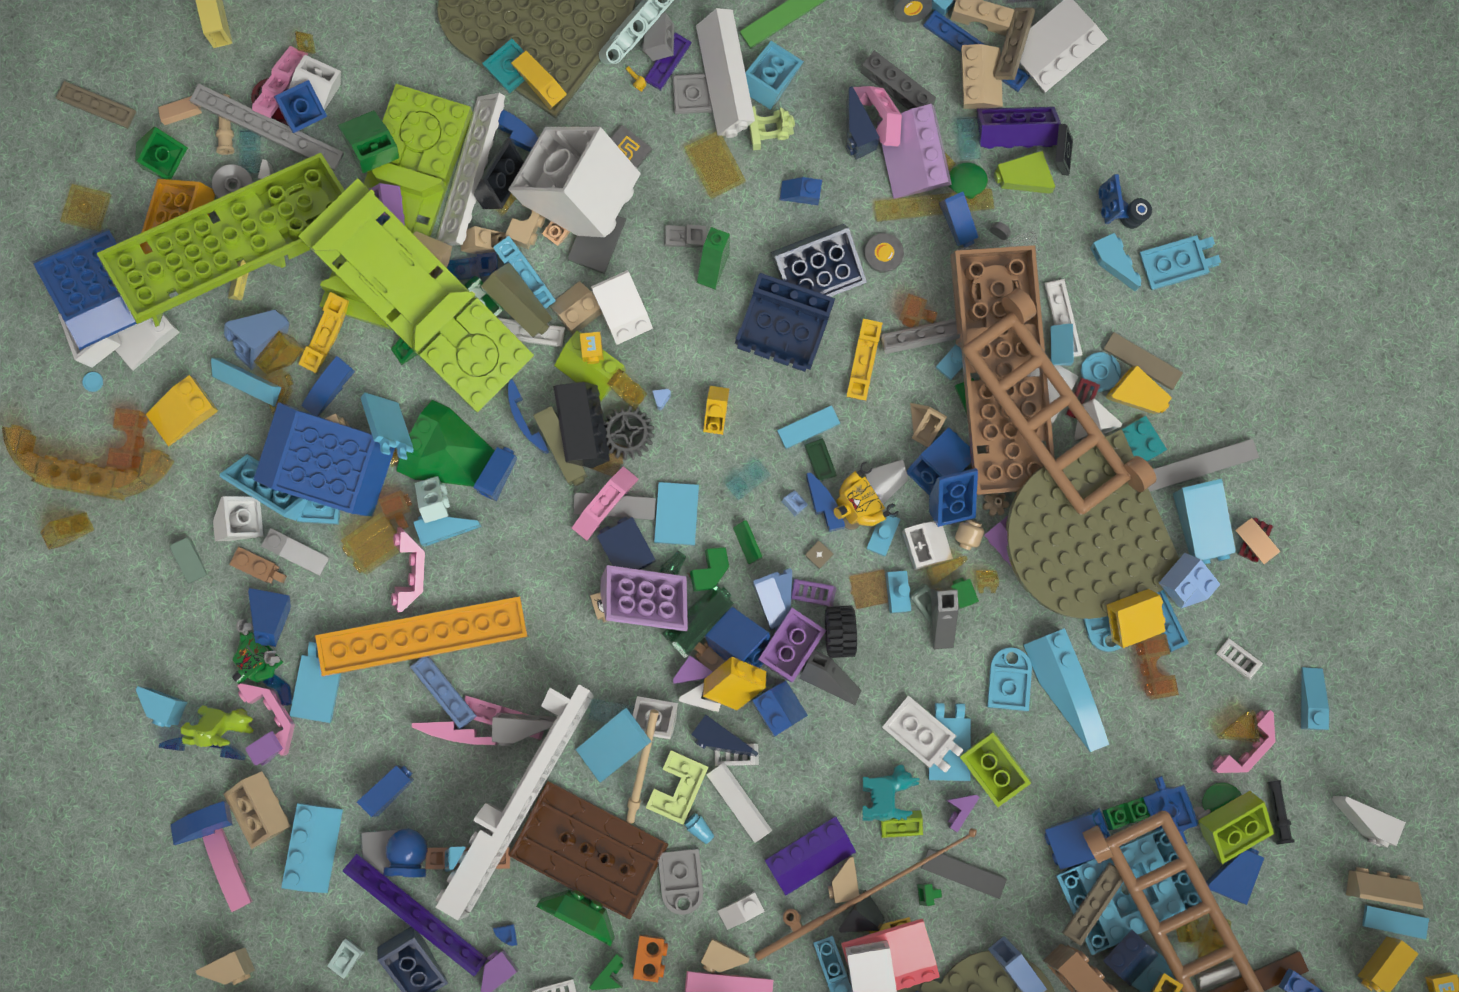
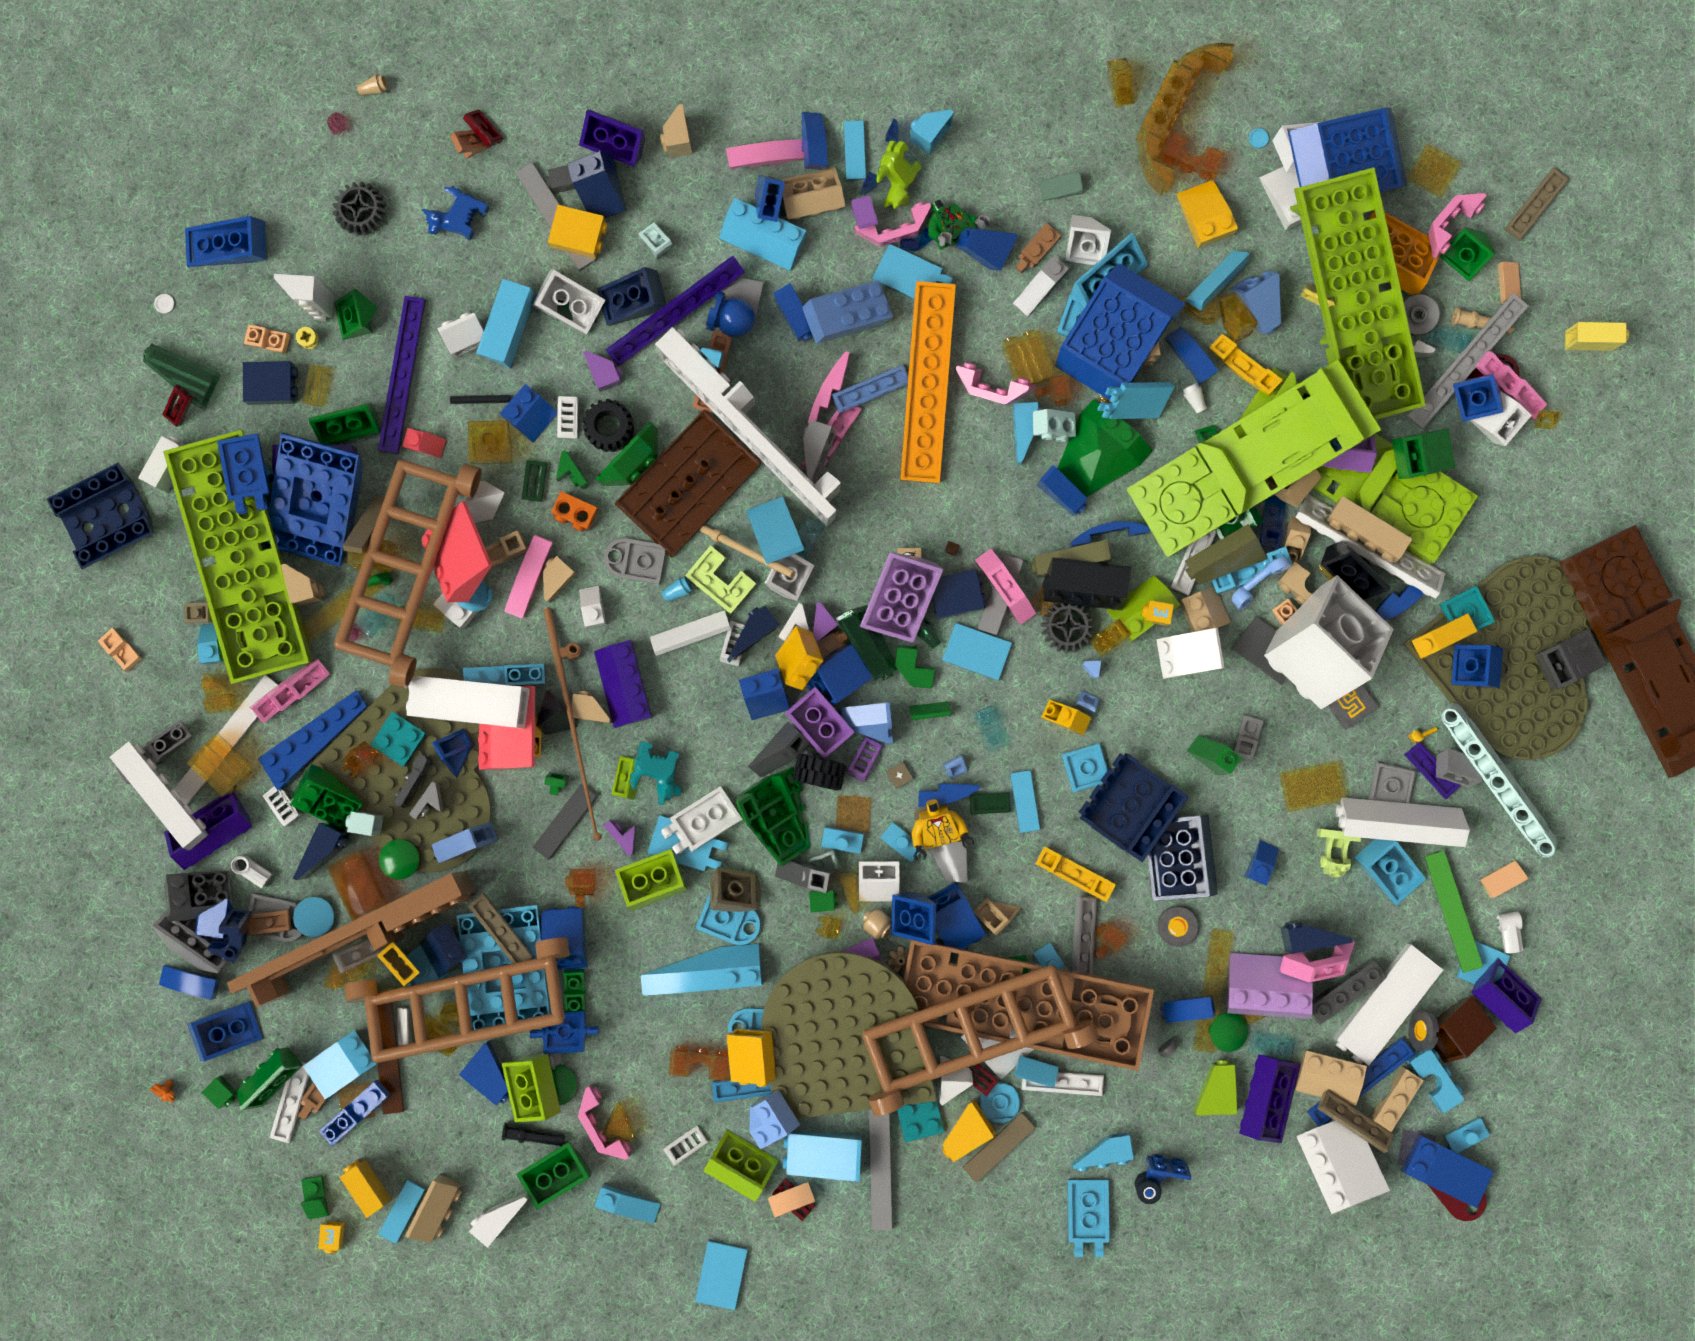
camera: 115 degrees right, 5 degrees up
blue tile [493,924,518,946] -> none
black tile [1055,124,1073,176] -> none
none -> green slope [516,1142,592,1210]
none -> clear orange brick [565,868,596,908]
none -> black tyre [582,399,634,452]
none -> medium azure tile [695,1240,748,1310]
none -> lime slope [703,1130,779,1202]
none -> dark tan slope [710,867,761,912]
none -> green wedge [736,767,810,866]
none -> blue slope [755,175,785,222]
none -> medium blue brick [802,280,893,344]
none -> medium azure tile [844,120,866,181]
none -> reddish brown piece [944,541,960,556]
none -> medium azure tile [1061,743,1108,793]
none -> light blue slope [1075,691,1100,715]
none -> white cone [1183,382,1207,414]
none -> light blue piece [1232,557,1292,611]
none -> tan slope [1326,496,1412,563]
none -> white brick [1333,944,1443,1066]
none -> bright pink slope [1428,193,1487,259]
none -> blue slope [1451,645,1503,688]

